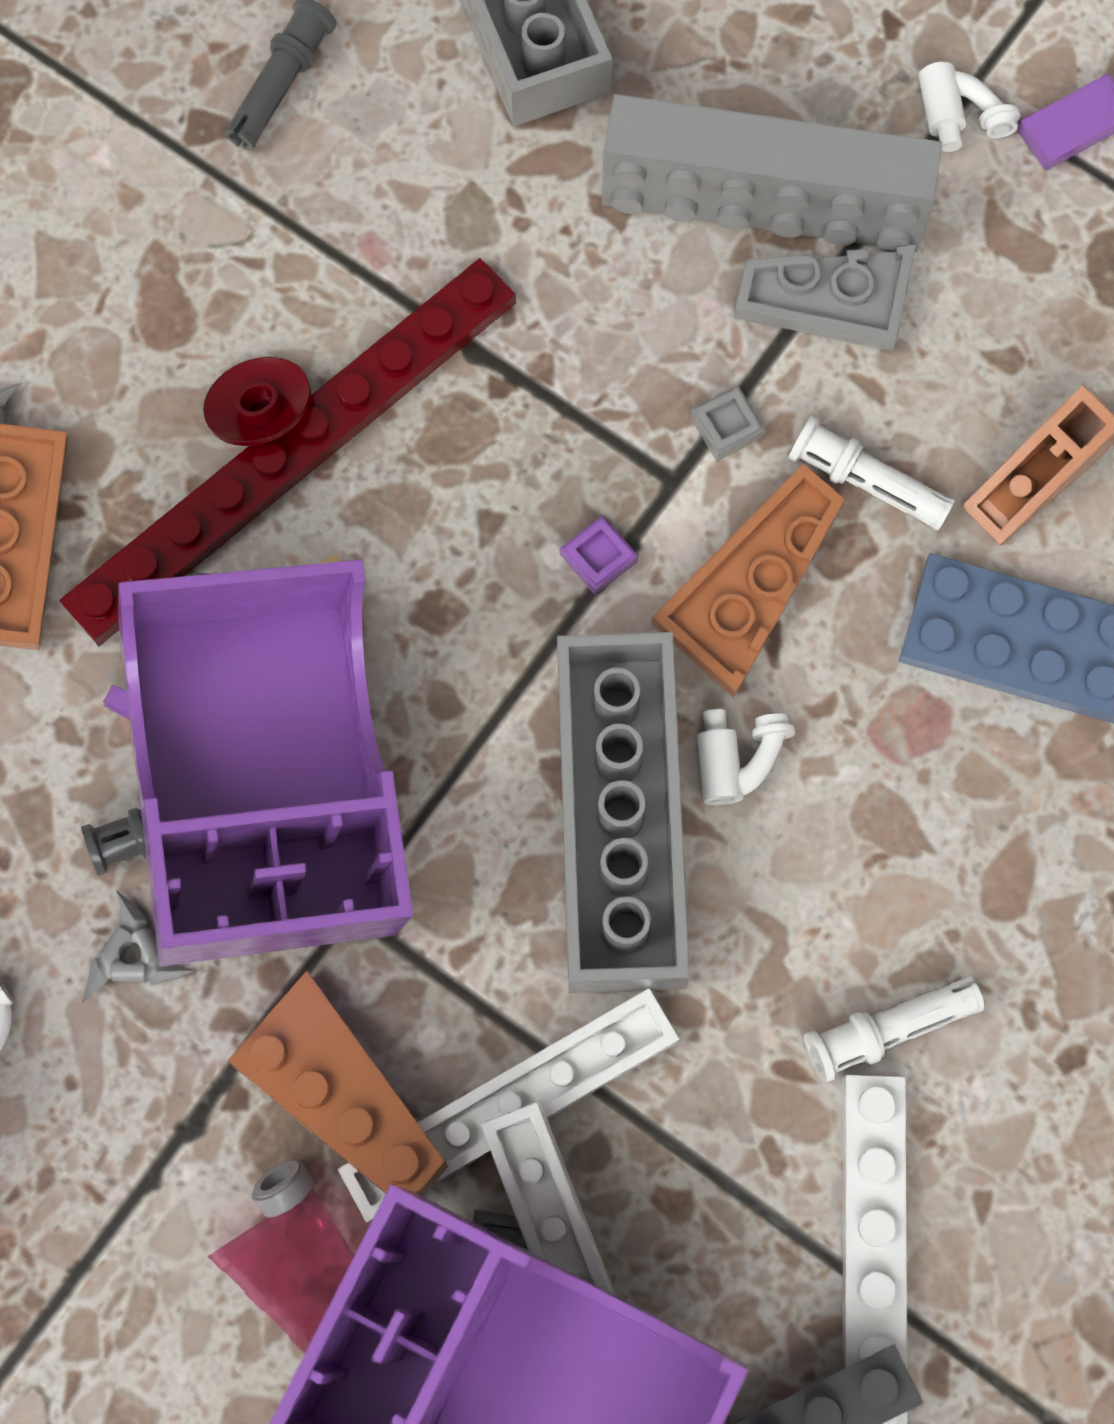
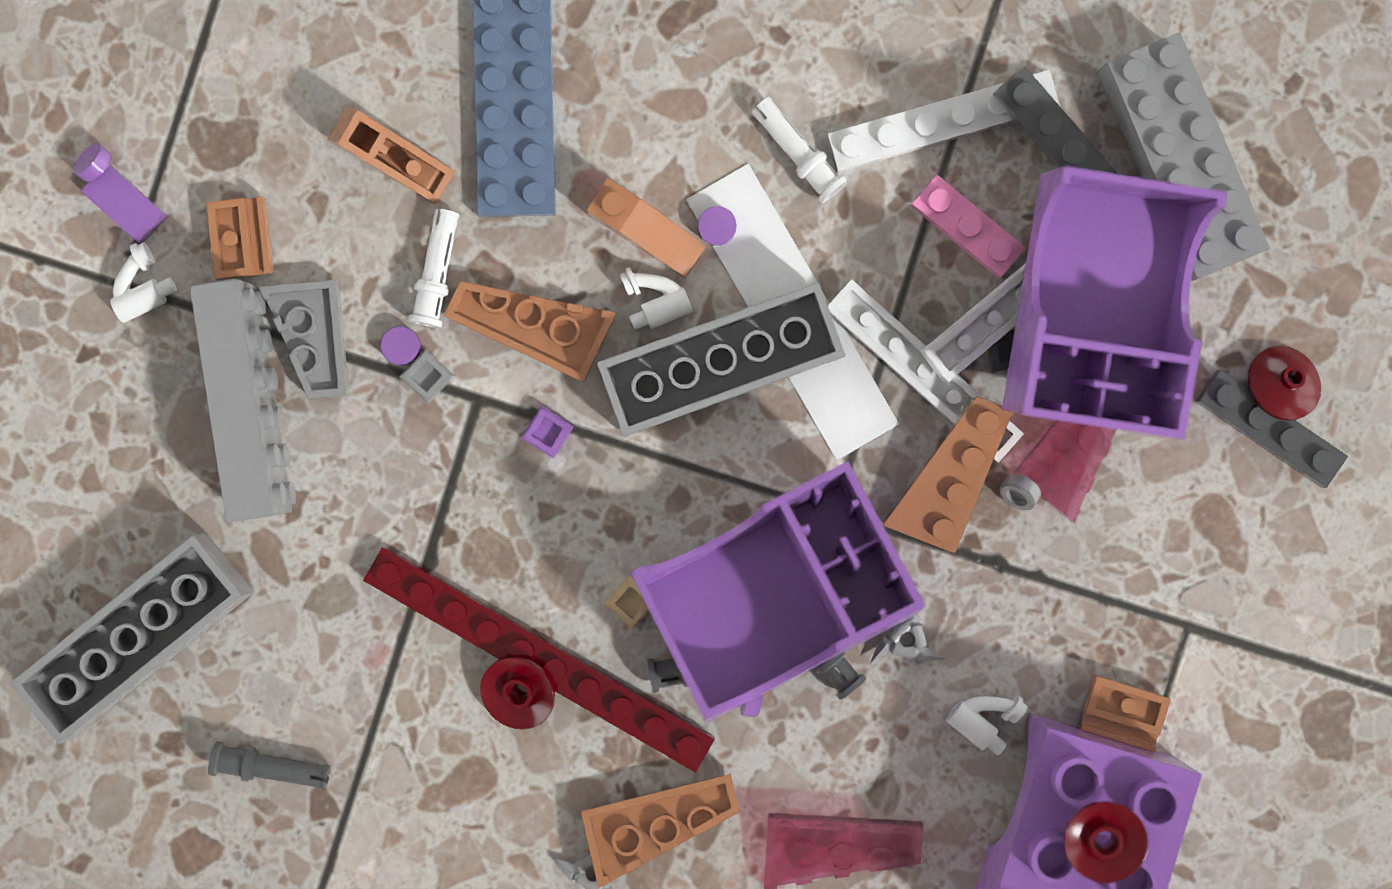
camera: 110 degrees left, 15 degrees up
none -> nougat plate [206,196,274,280]
none -> medium lavender tile [381,326,421,365]
none -> nougat slope [587,178,706,279]
none -> white sticker [686,163,899,460]
none -> medium lavender tile [698,206,737,246]
none -> bright pink plate [911,175,1026,279]

